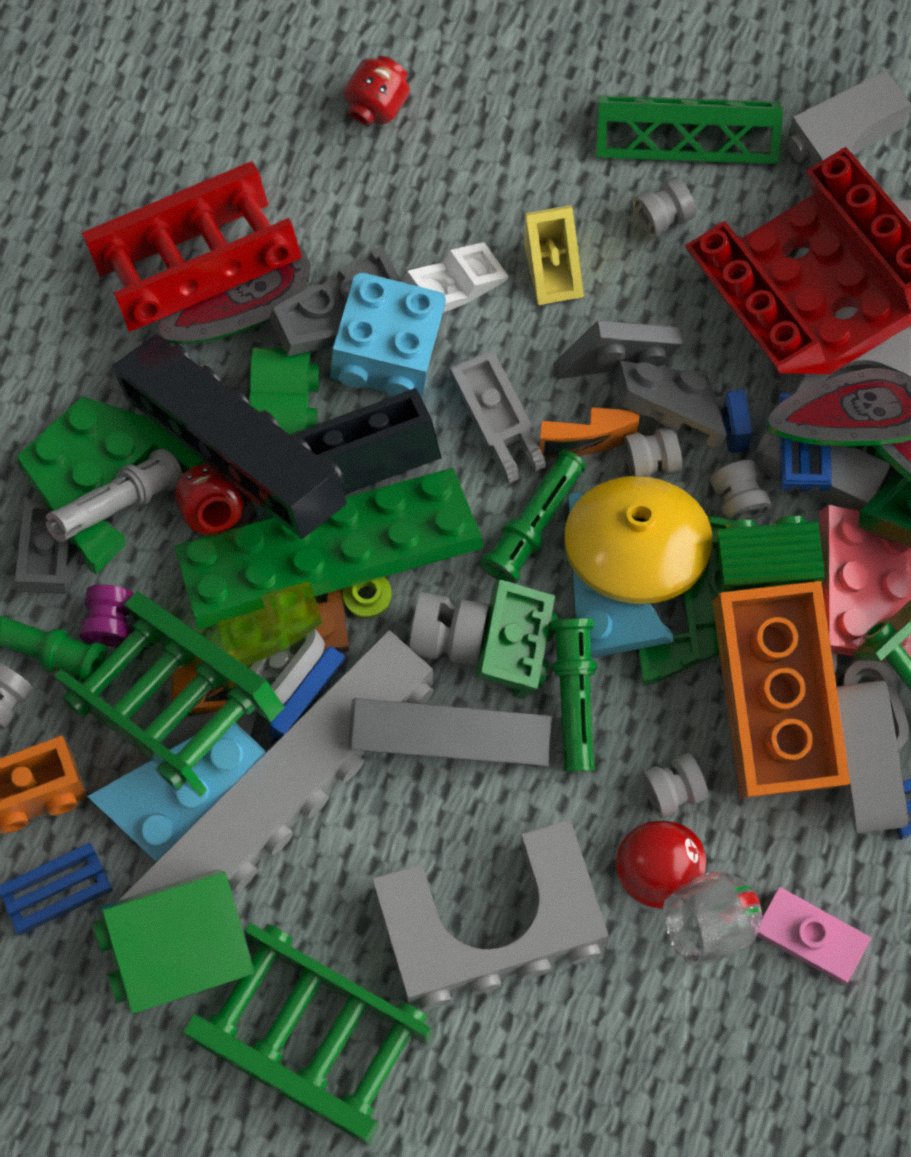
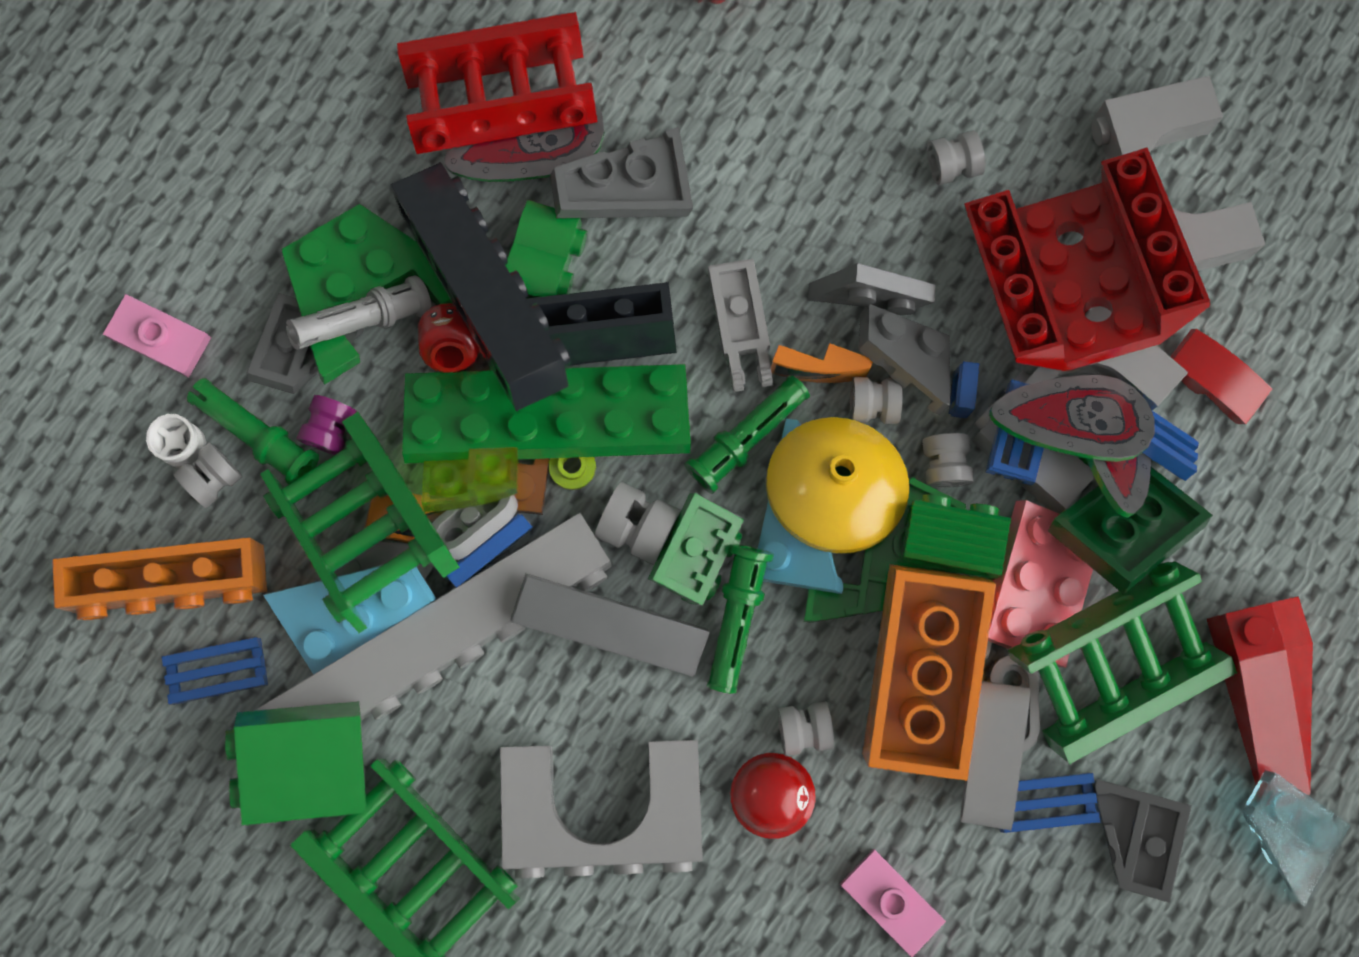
camera: 10 degrees right, 10 degrees up
medium azure bracket [330,273,446,398] -> none
white slope [401,242,509,313] -> none
light yellow slope [523,205,584,305] -> none
green fence [596,95,783,164] -> none
clear helmet [663,872,762,965] -> none

